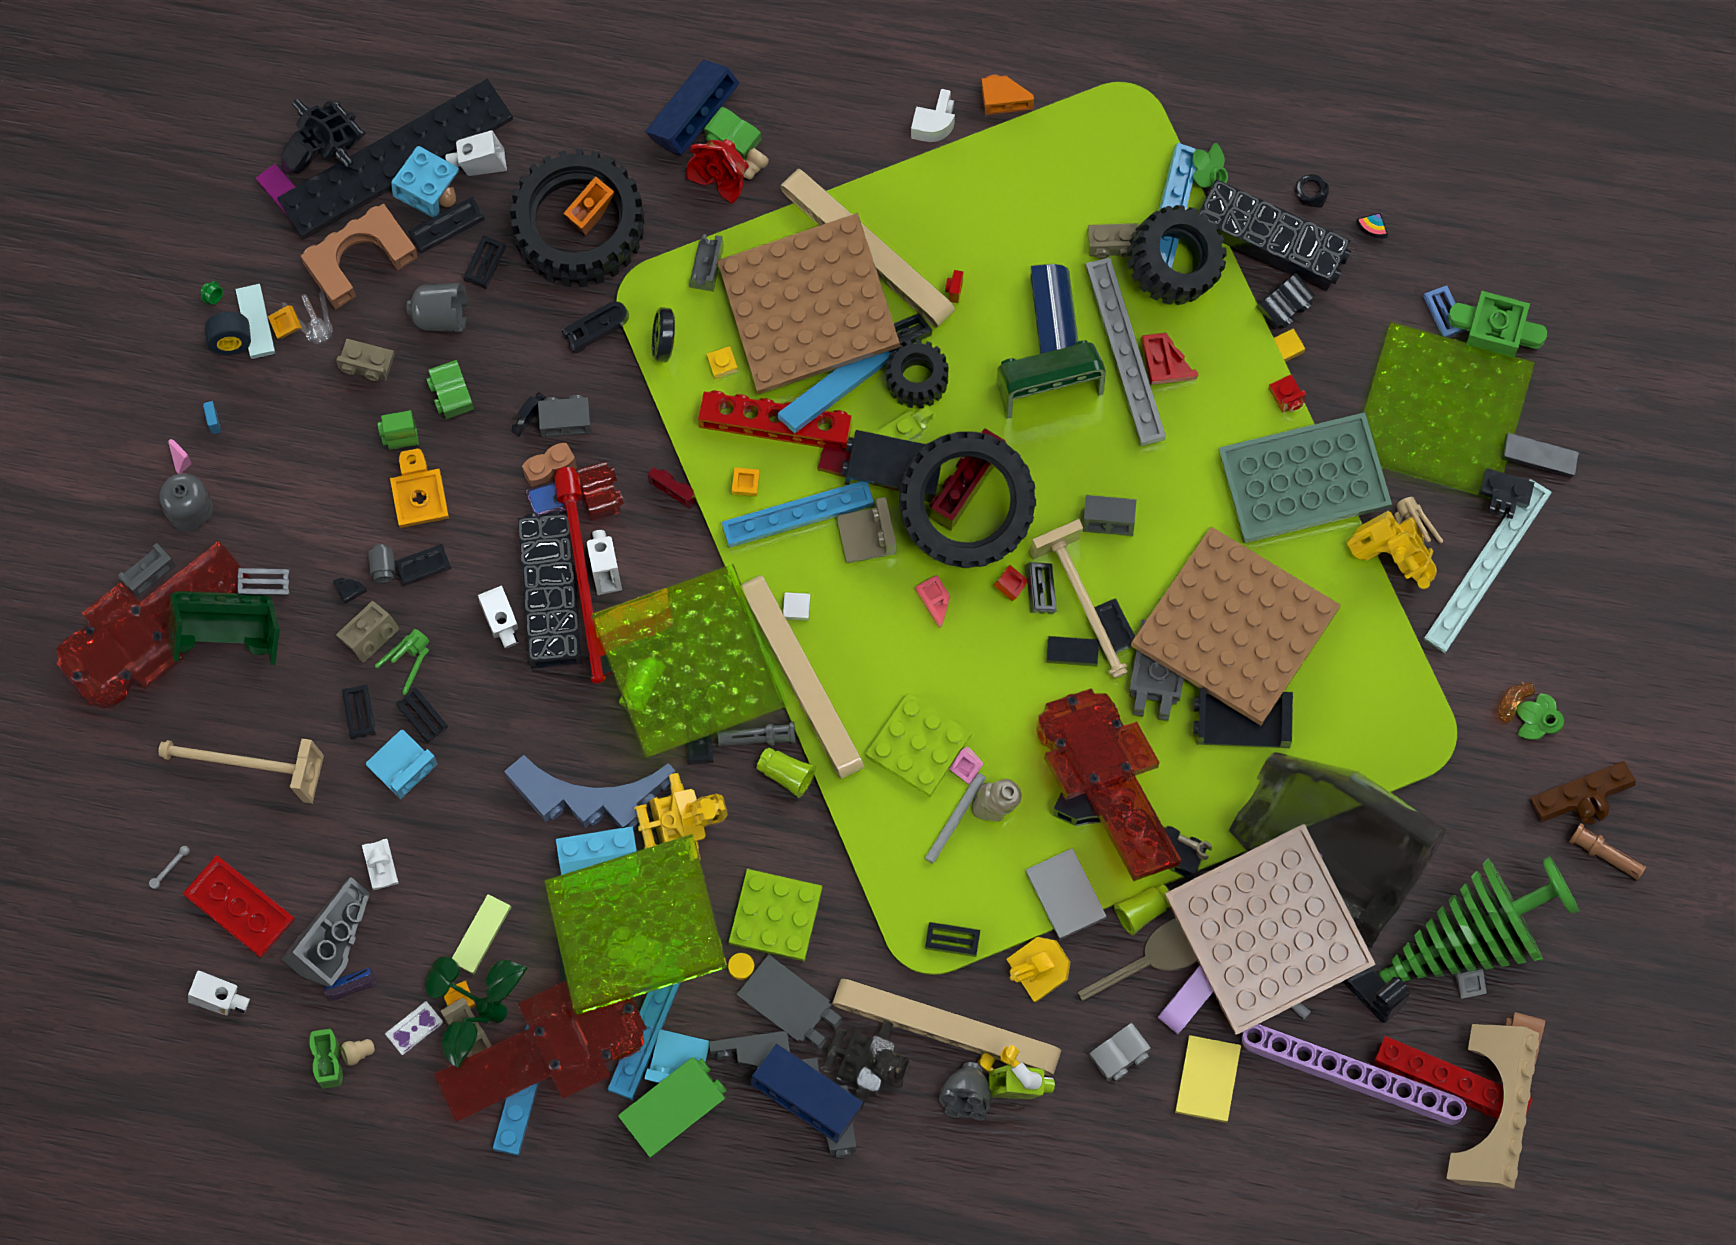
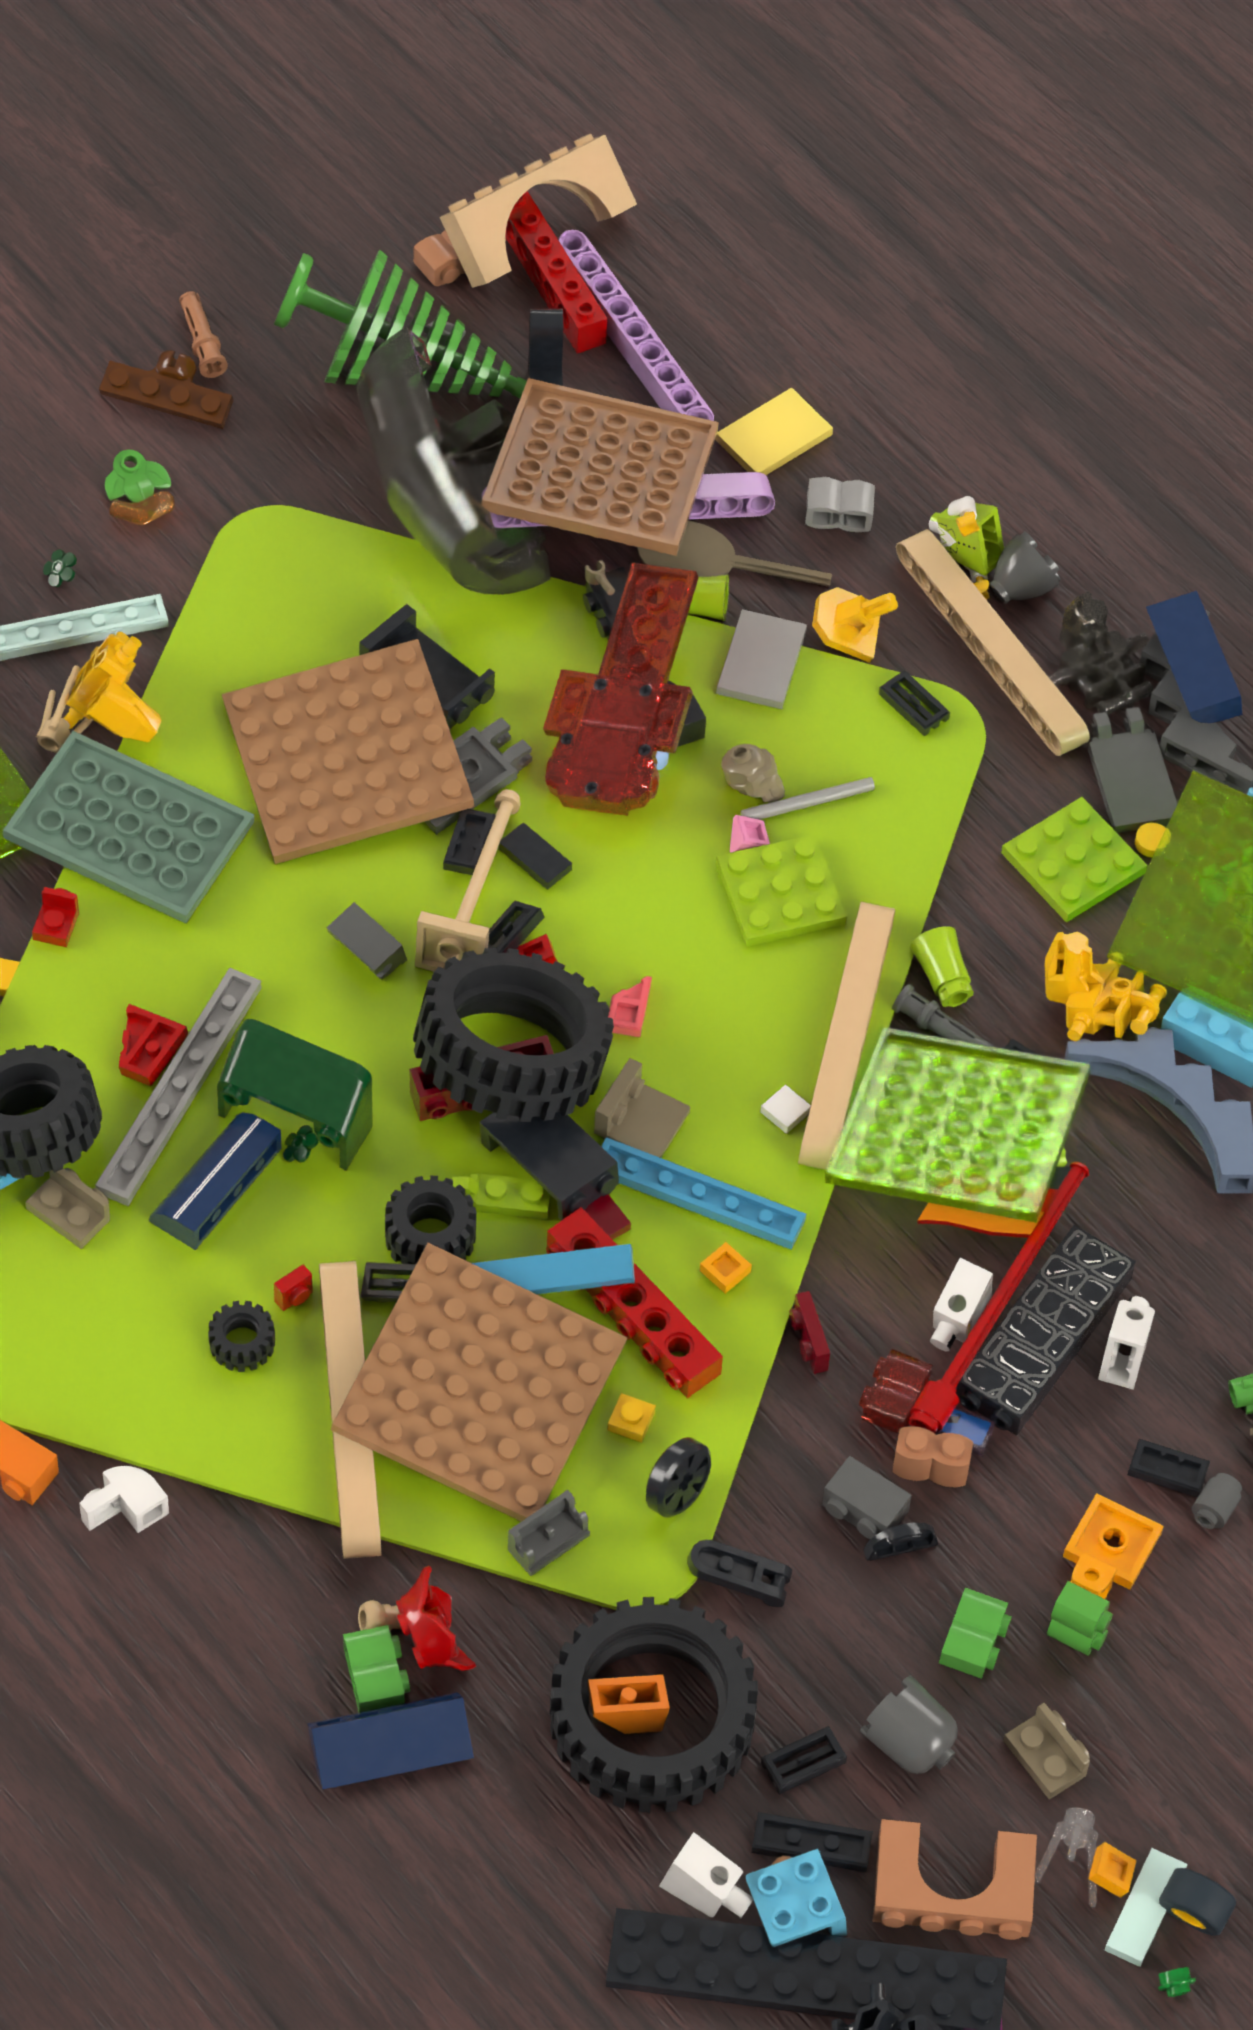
camera: 145 degrees left, 15 degrees down
none -> dark green plant [43,549,77,587]
none -> black tyre [208,1300,275,1372]

